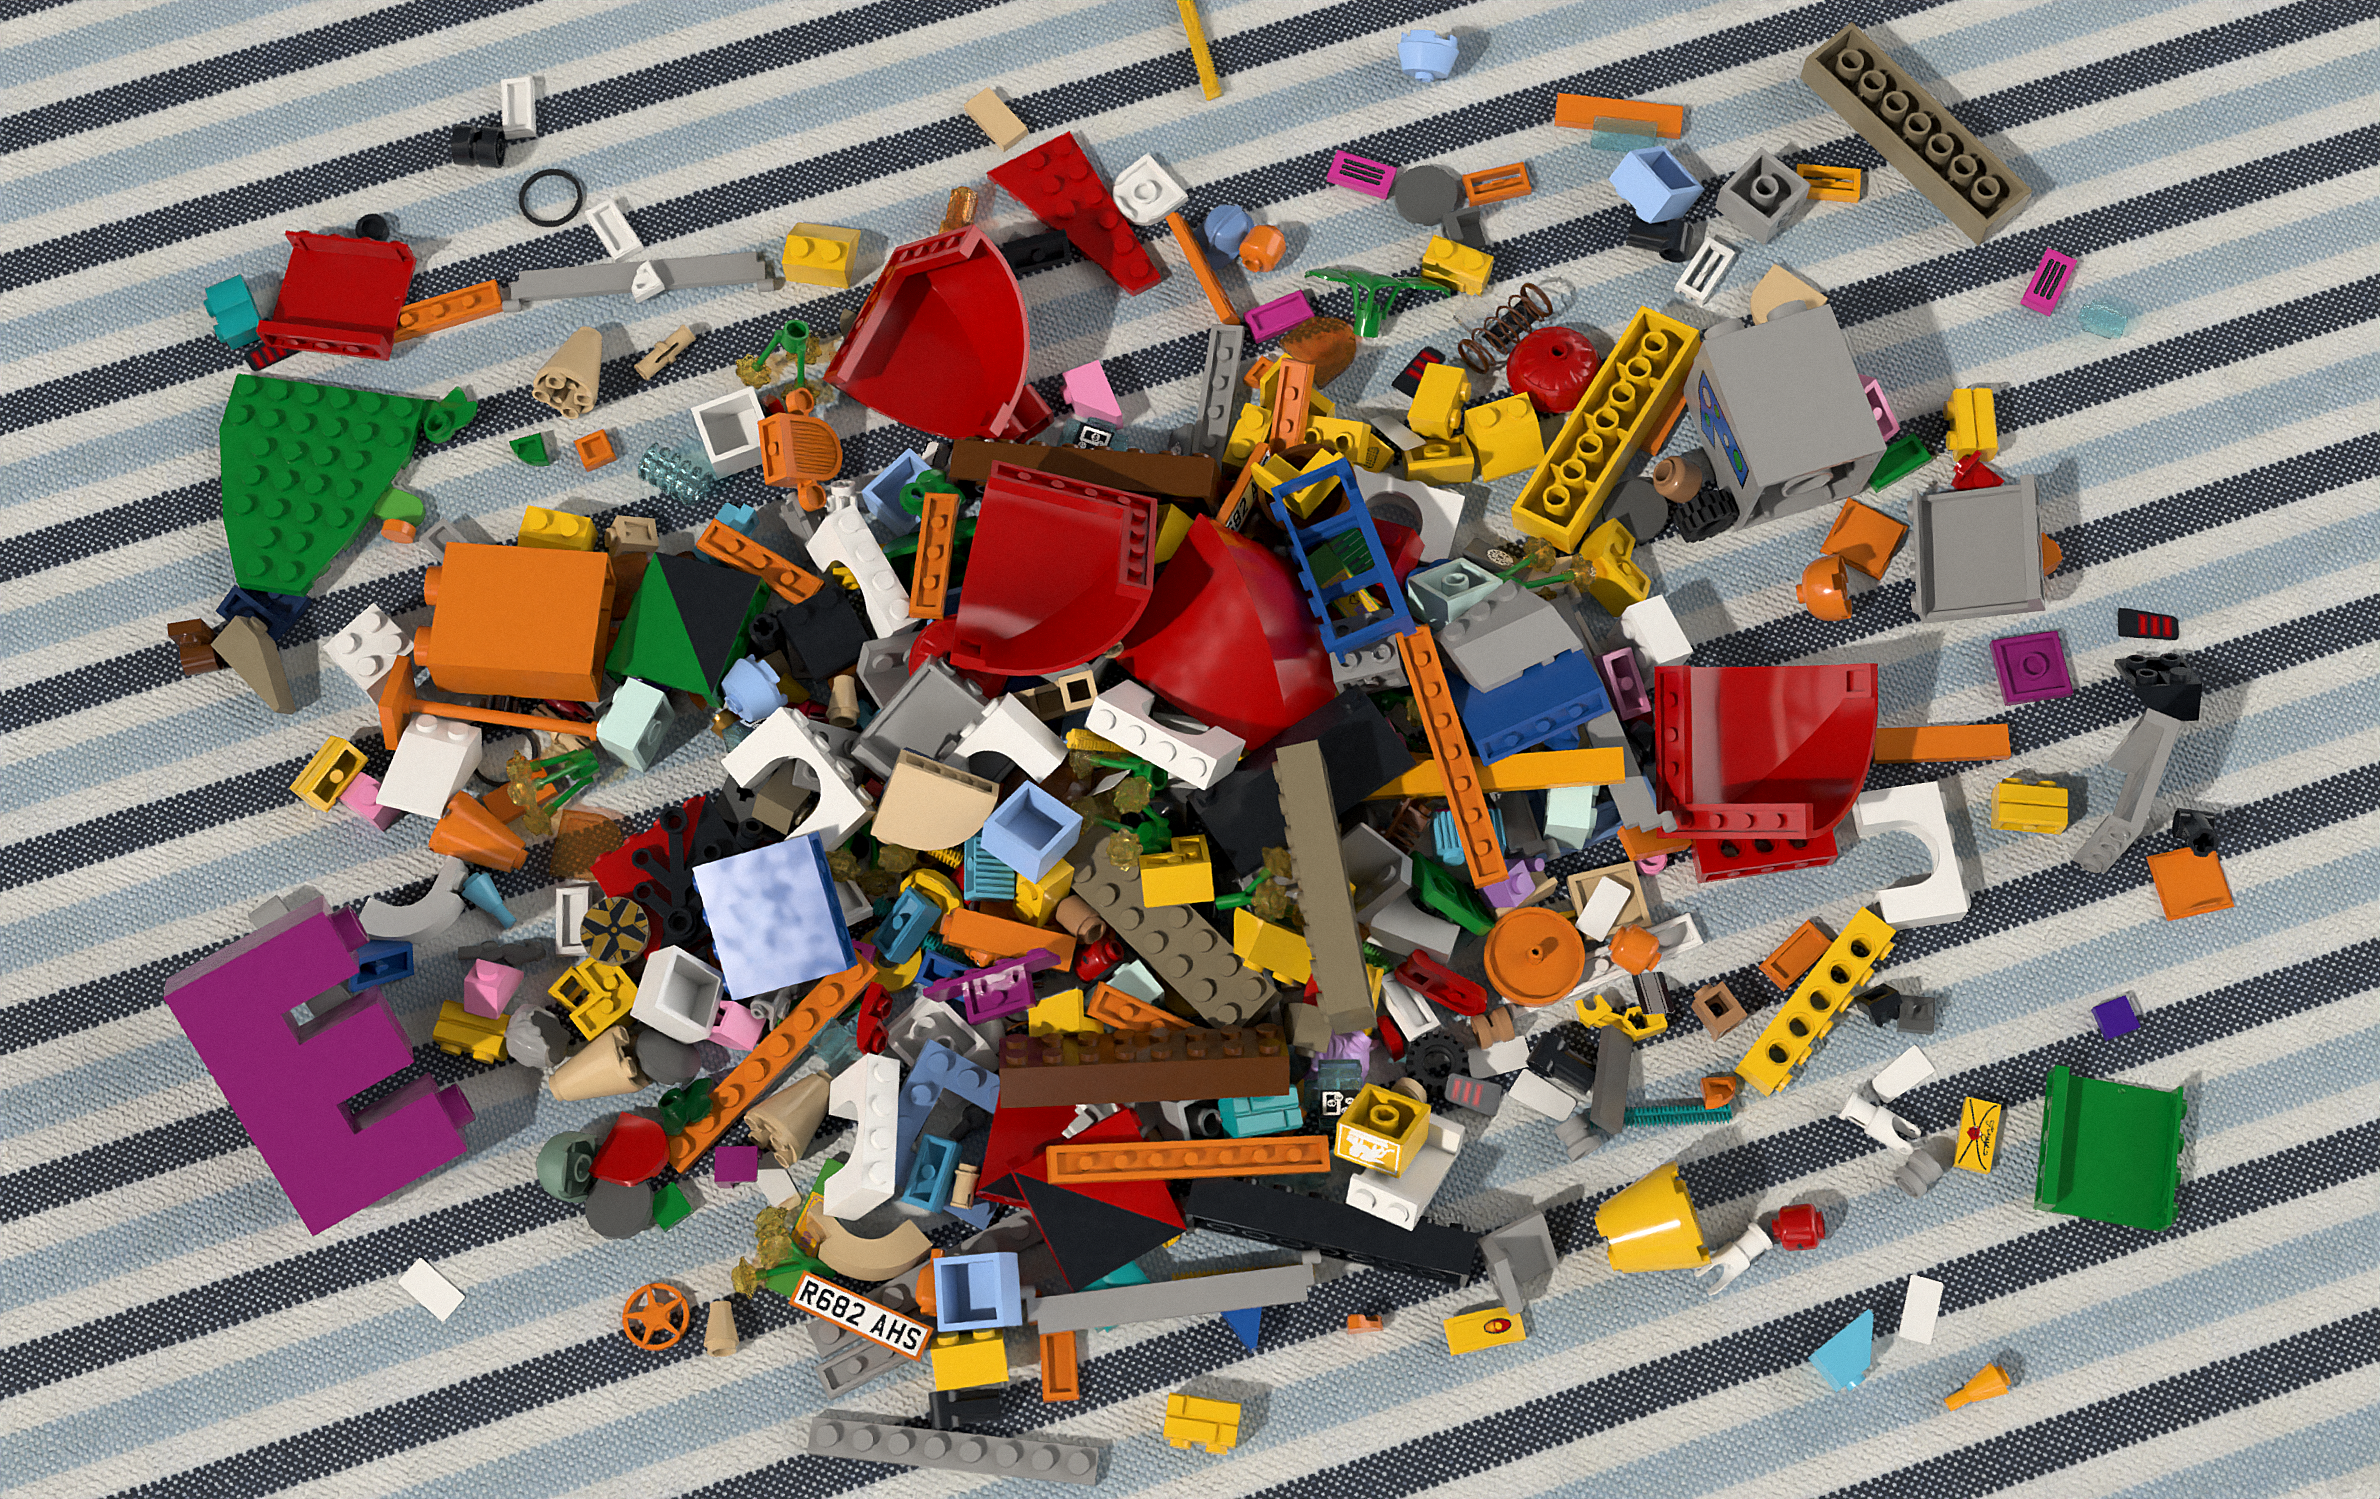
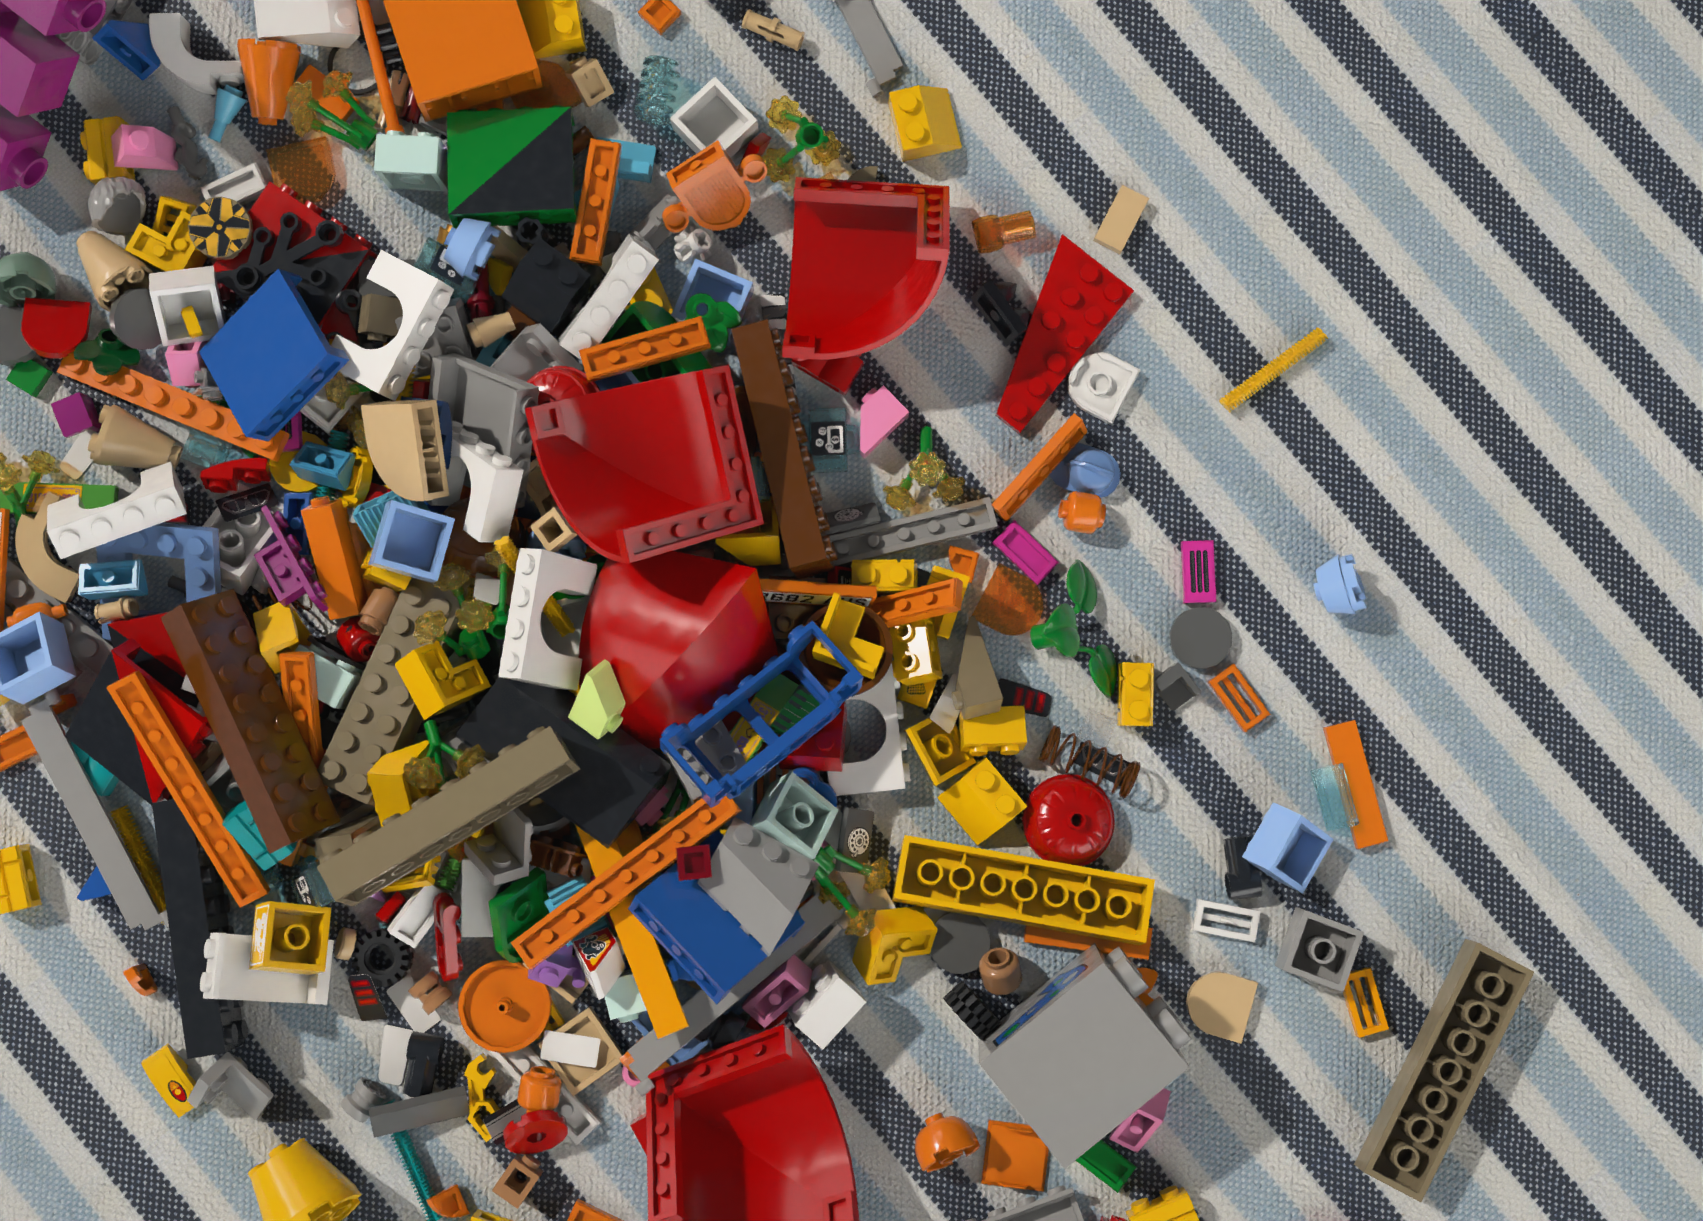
camera: 65 degrees right, 15 degrees up
none -> yellow tile [180,305,203,338]
none -> black sticker [215,483,279,522]
none -> red tile [503,1110,568,1154]
none -> yellowish green slope [568,659,626,740]
none -> slope [572,927,626,999]
none -> dark red tile [676,844,712,881]
none -> clear yellow plant [883,426,966,511]
none -> dark tan slope [952,616,1003,720]

